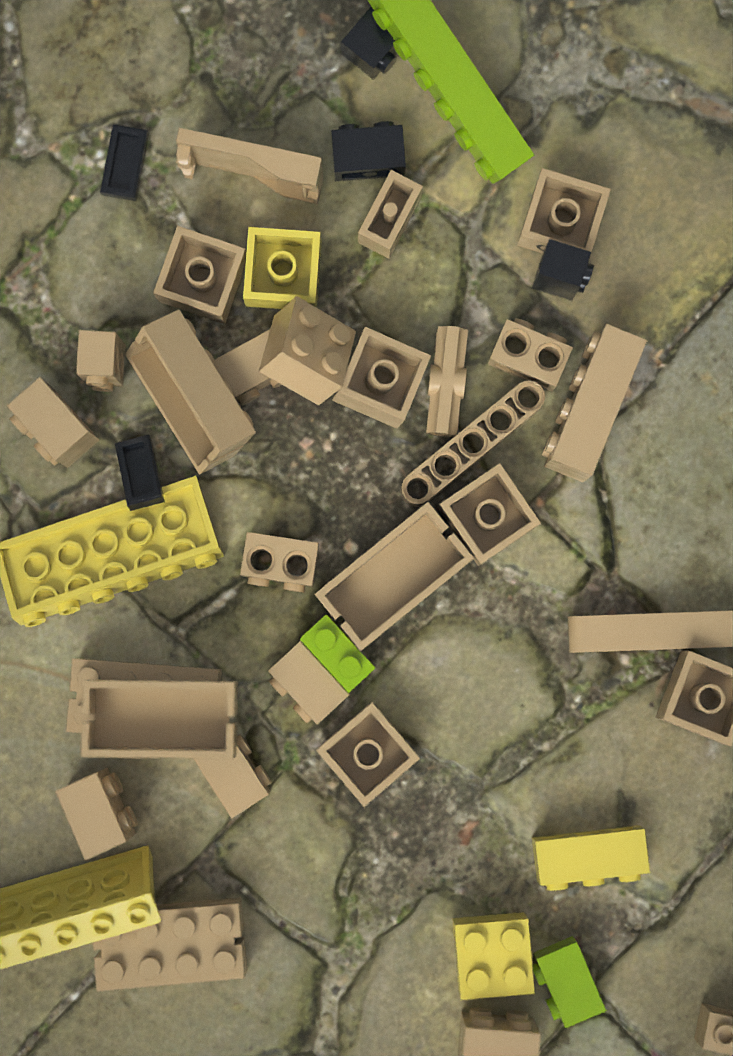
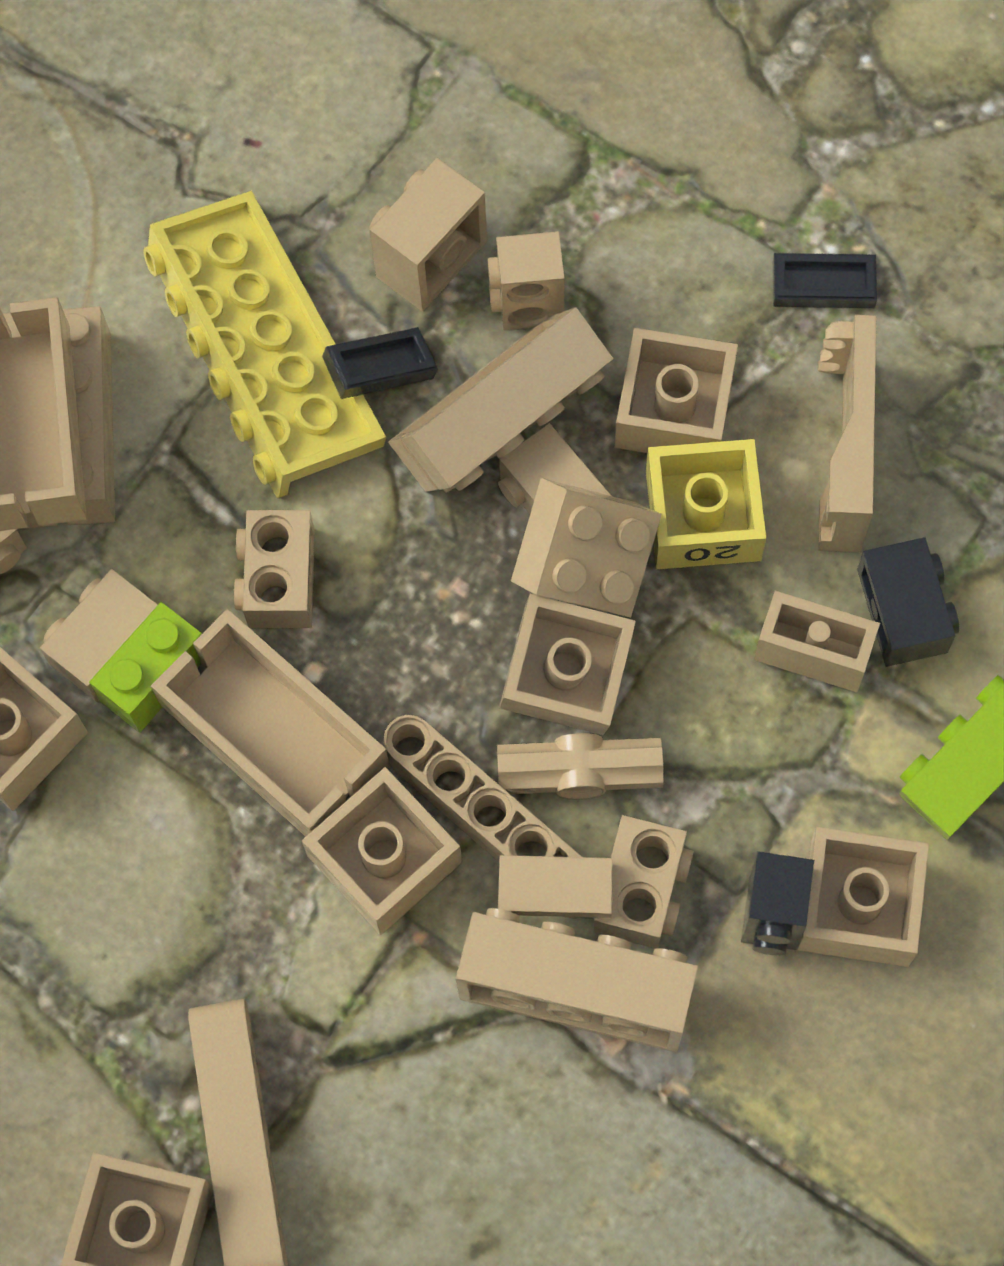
camera: 85 degrees right, 15 degrees down
none -> tan tile [498,855,612,918]

